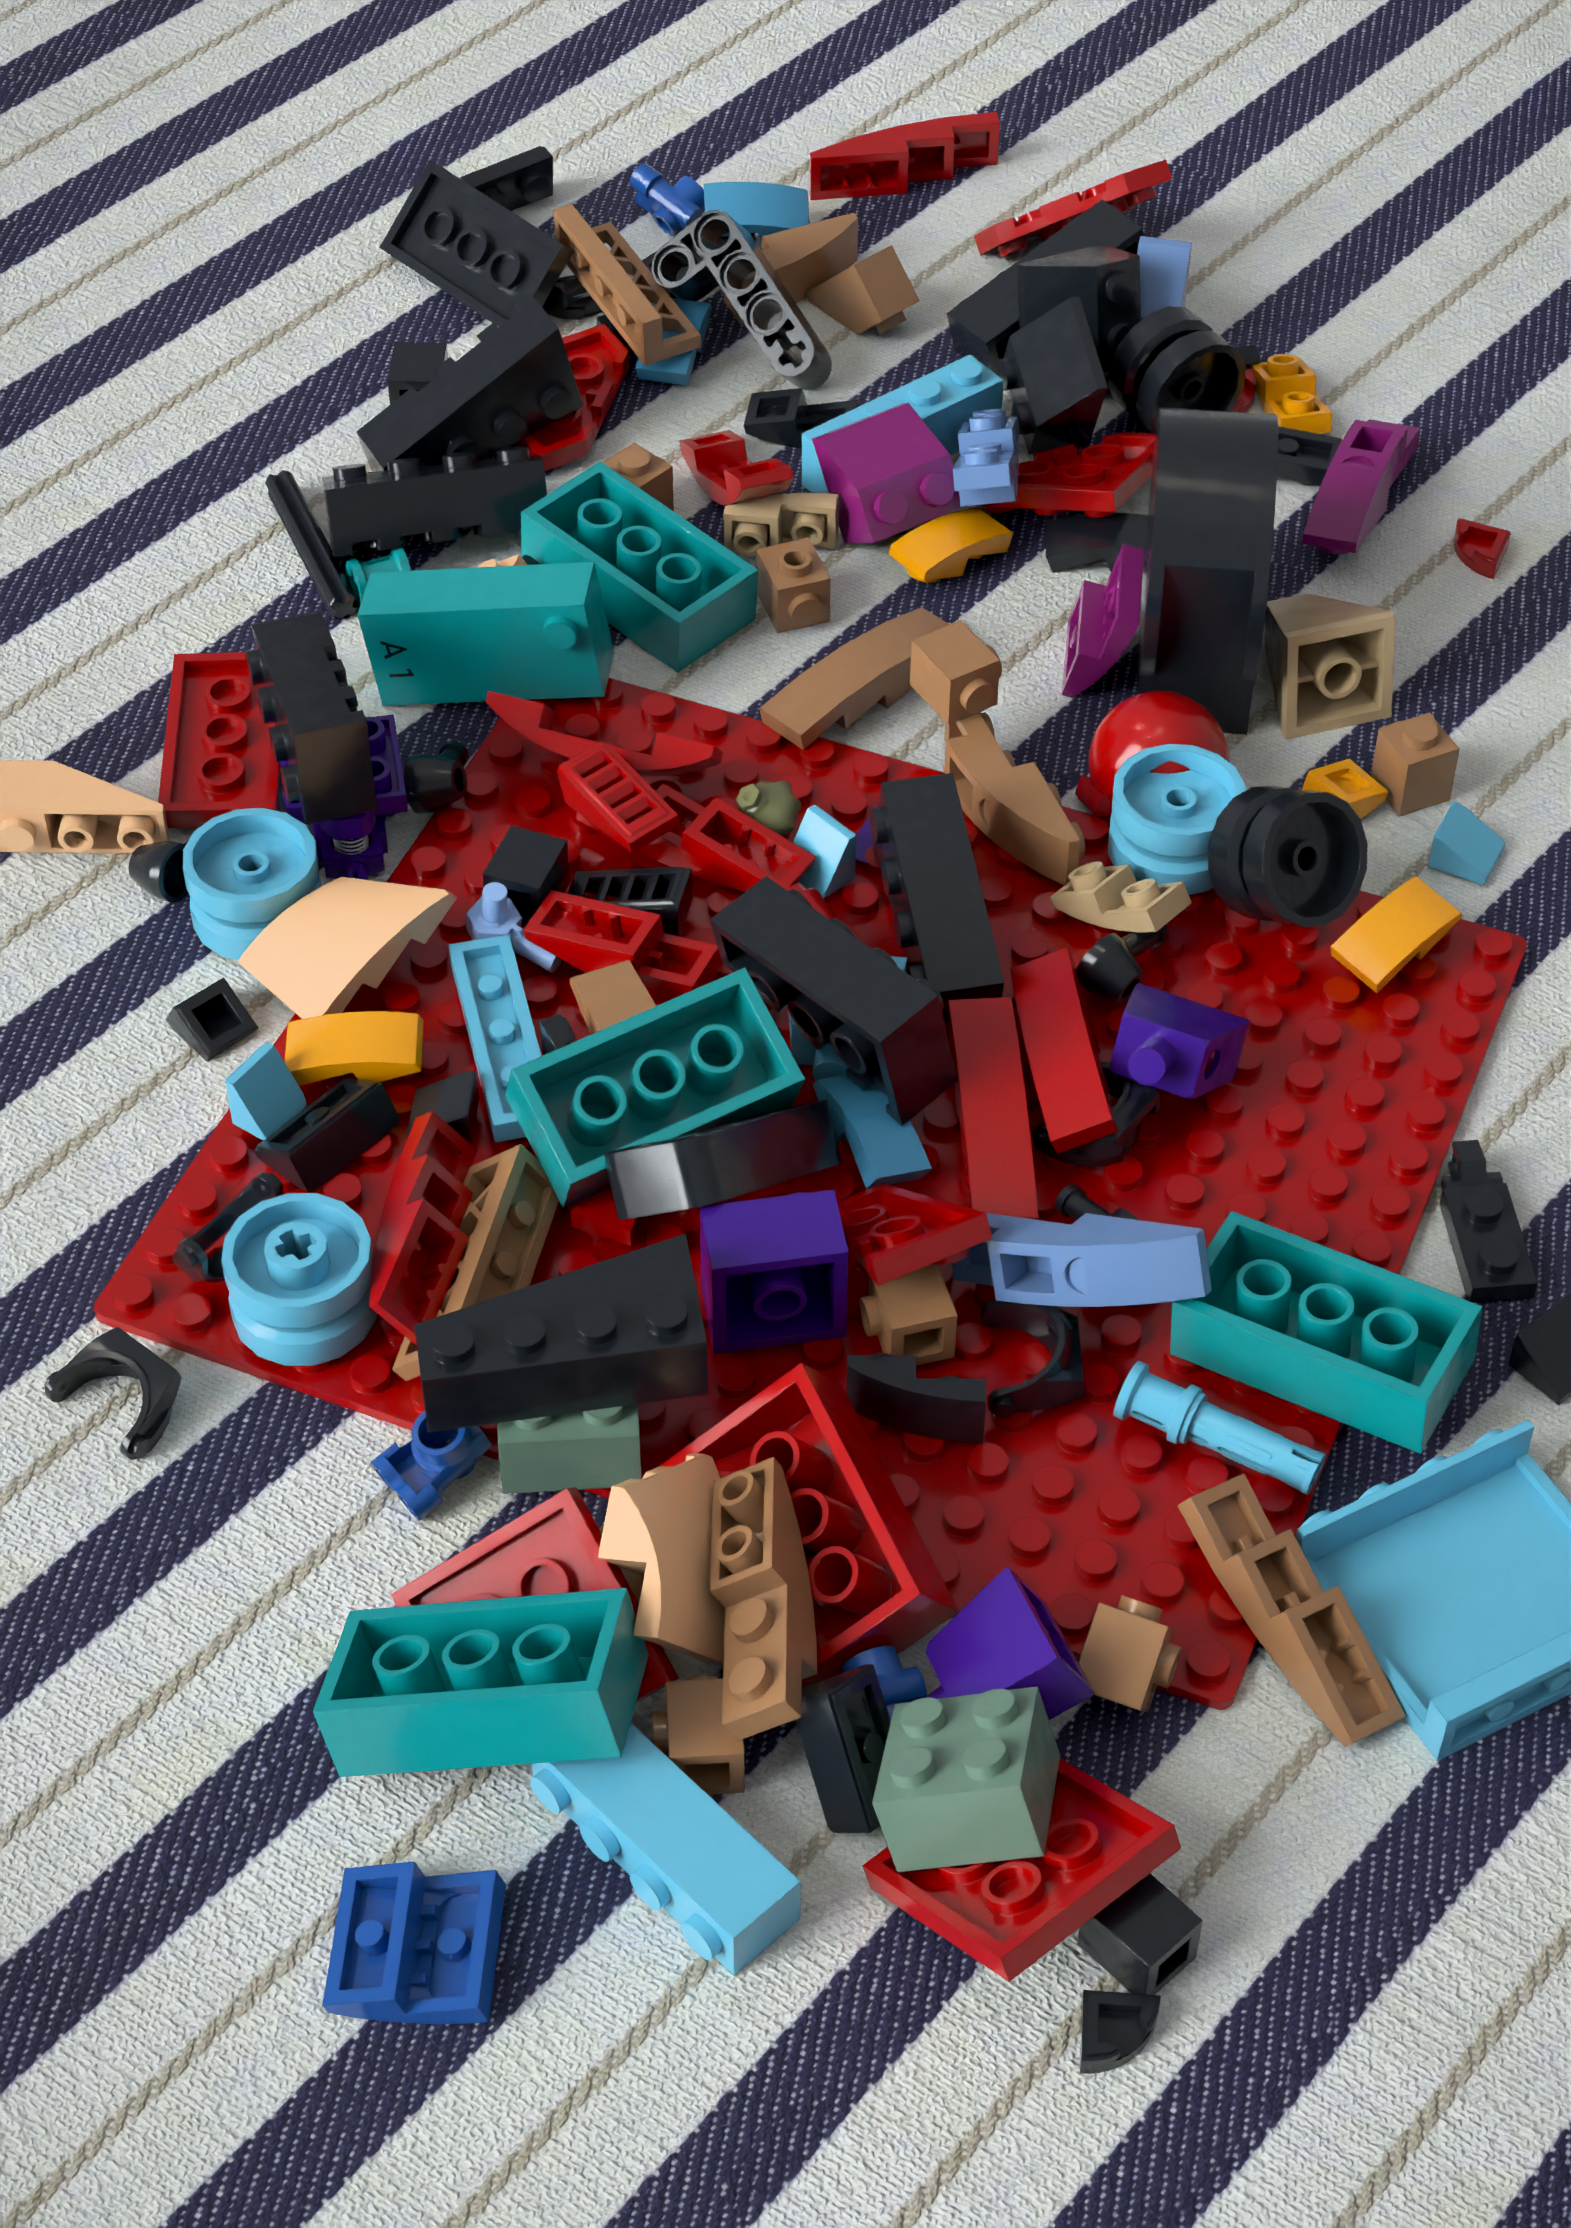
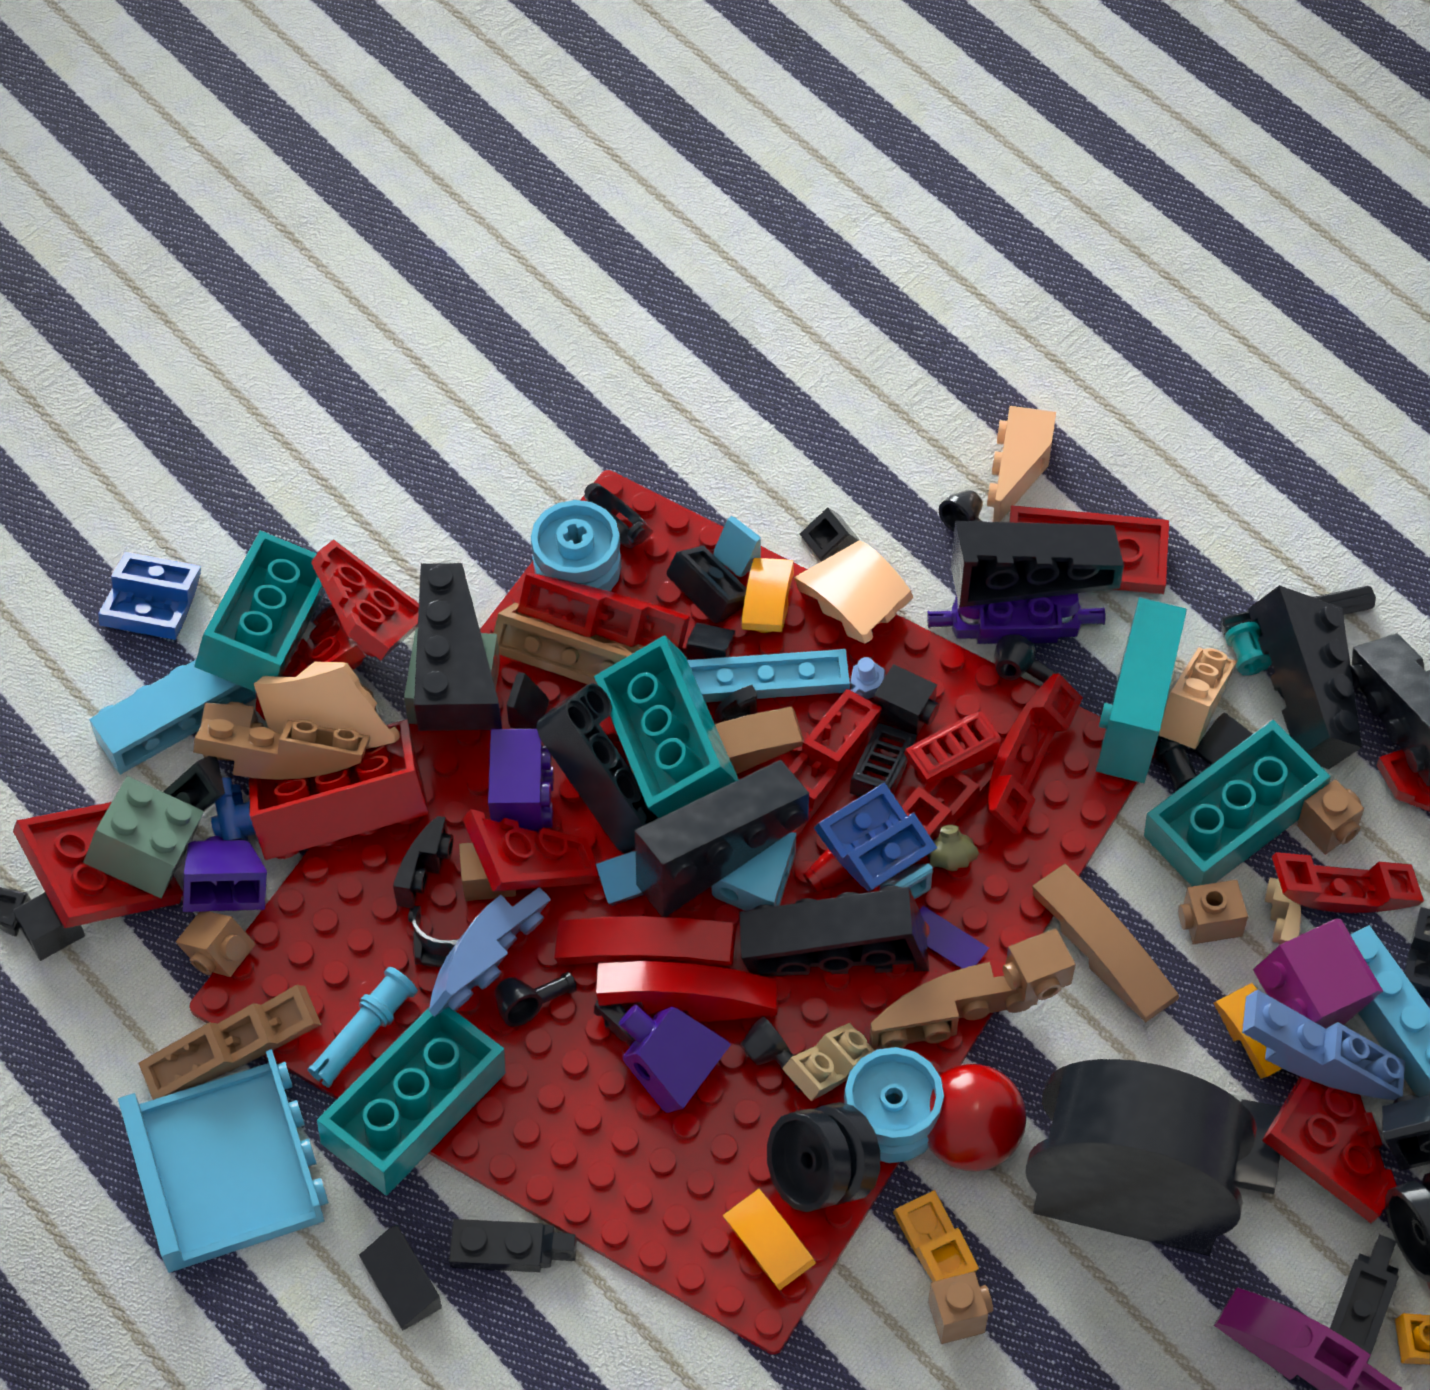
camera: 100 degrees right, 10 degrees up
black helmet [45,1327,181,1460] -> none
medium azure wheel [183,808,322,960] -> none
tan slope [1265,593,1395,740] -> none
medium azure slope [1428,801,1505,885] -> none
none -> red plate [311,539,419,661]
none -> blue slope [814,782,937,892]

